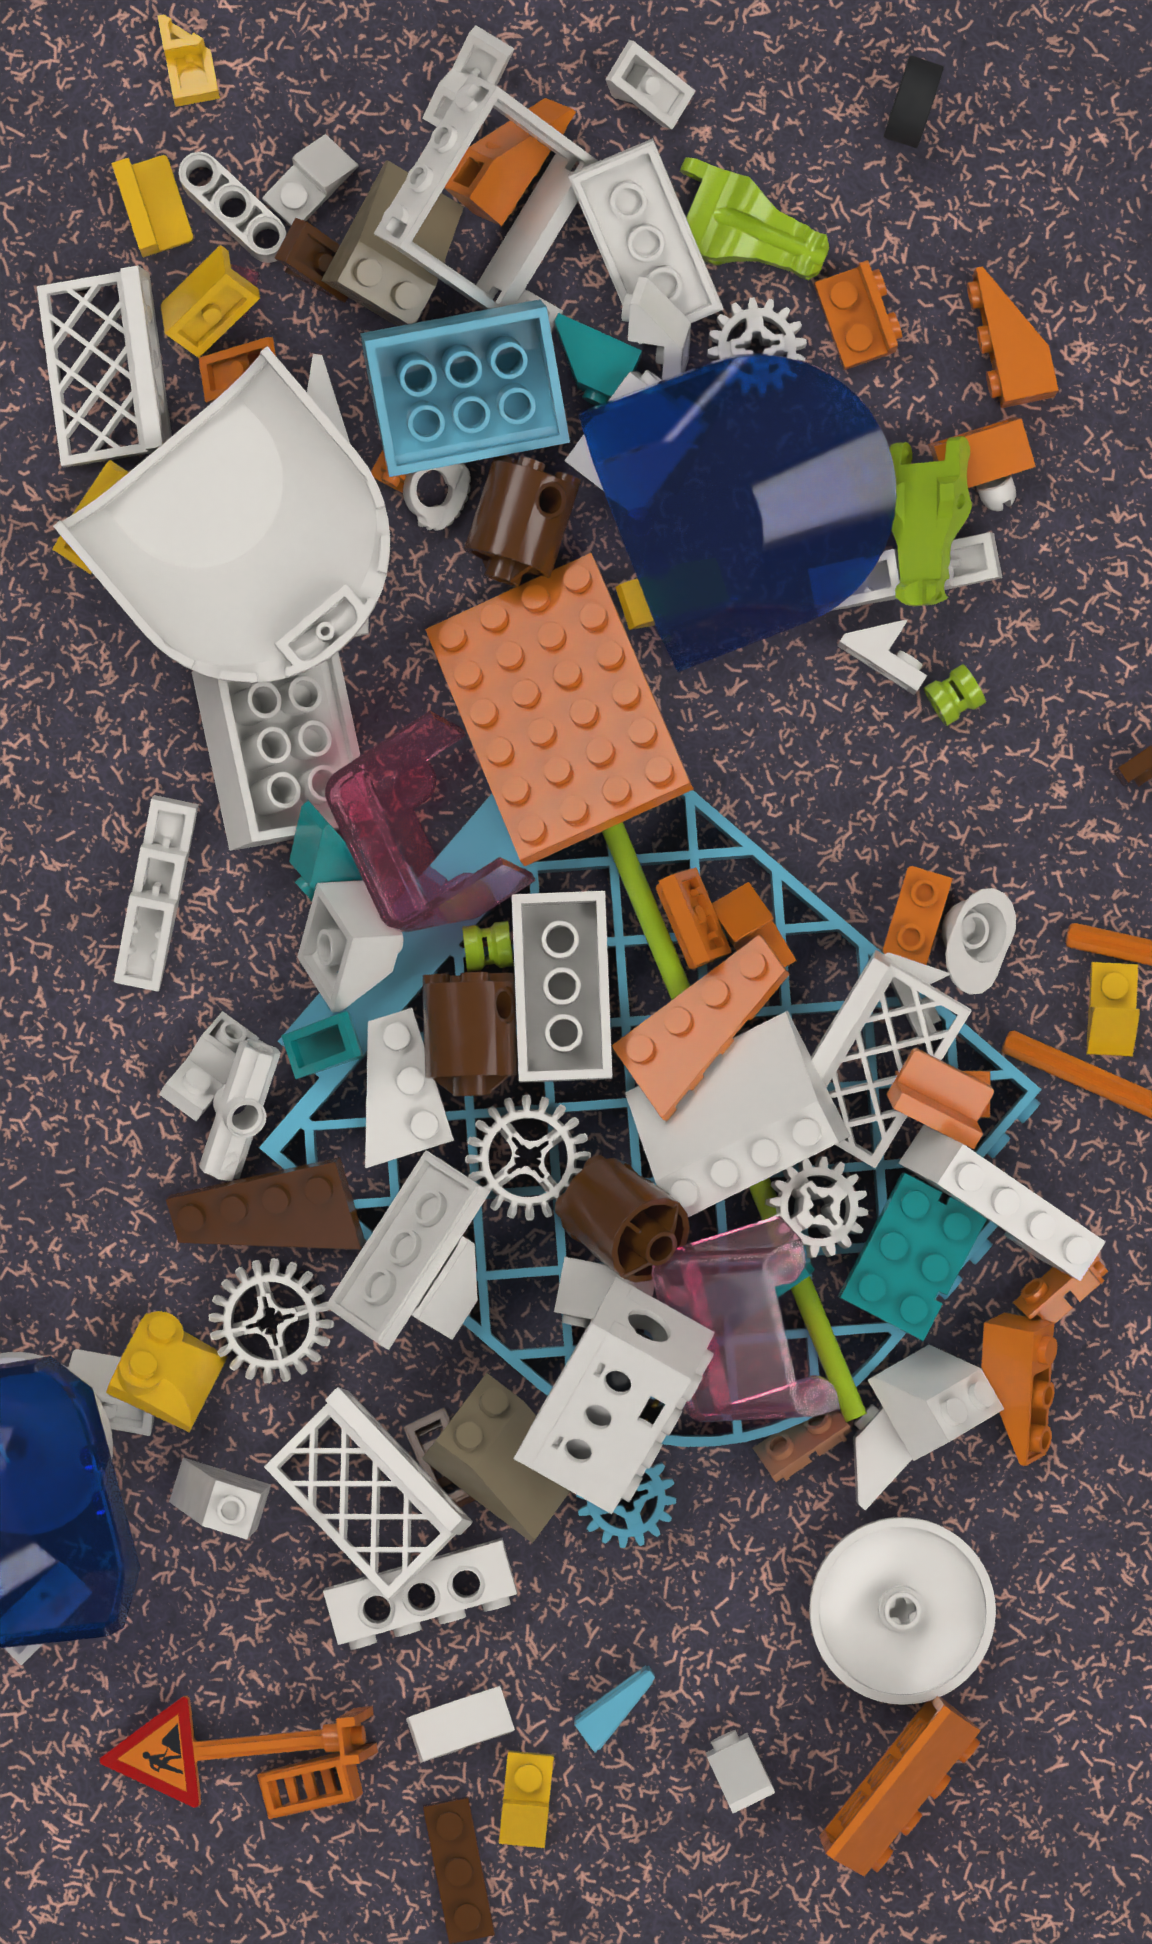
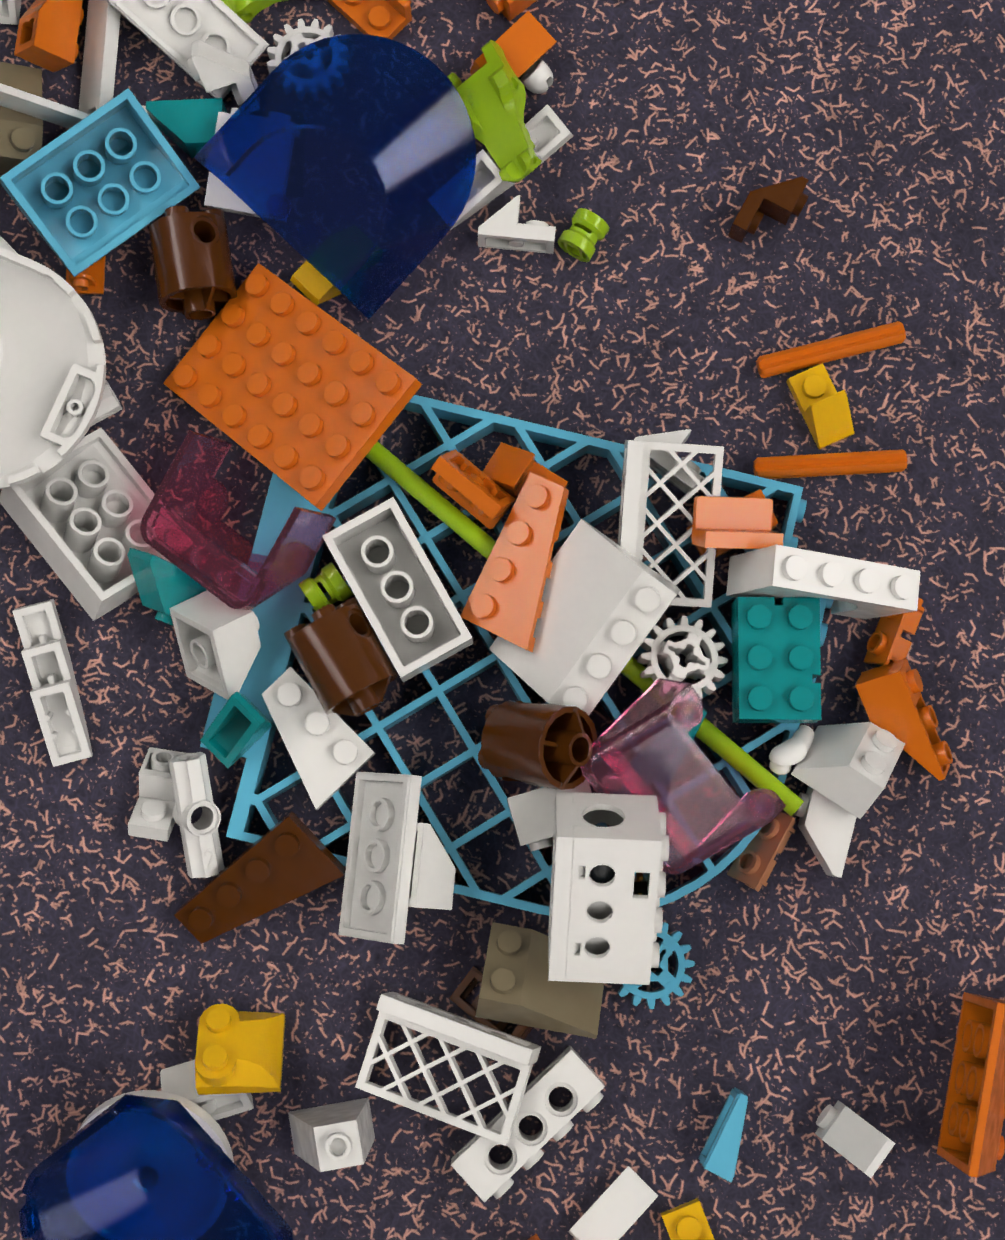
camera: 25 degrees left, 5 degrees down
white gear [209,1258,334,1383] -> none
white piece [403,463,471,531] -> none
white gear [465,1095,591,1221] -> none
white dish [809,1517,996,1705] -> none
orange bracket [882,866,953,965] -> none
white piece [942,888,1016,995] -> none
none -> white arm [769,725,814,775]

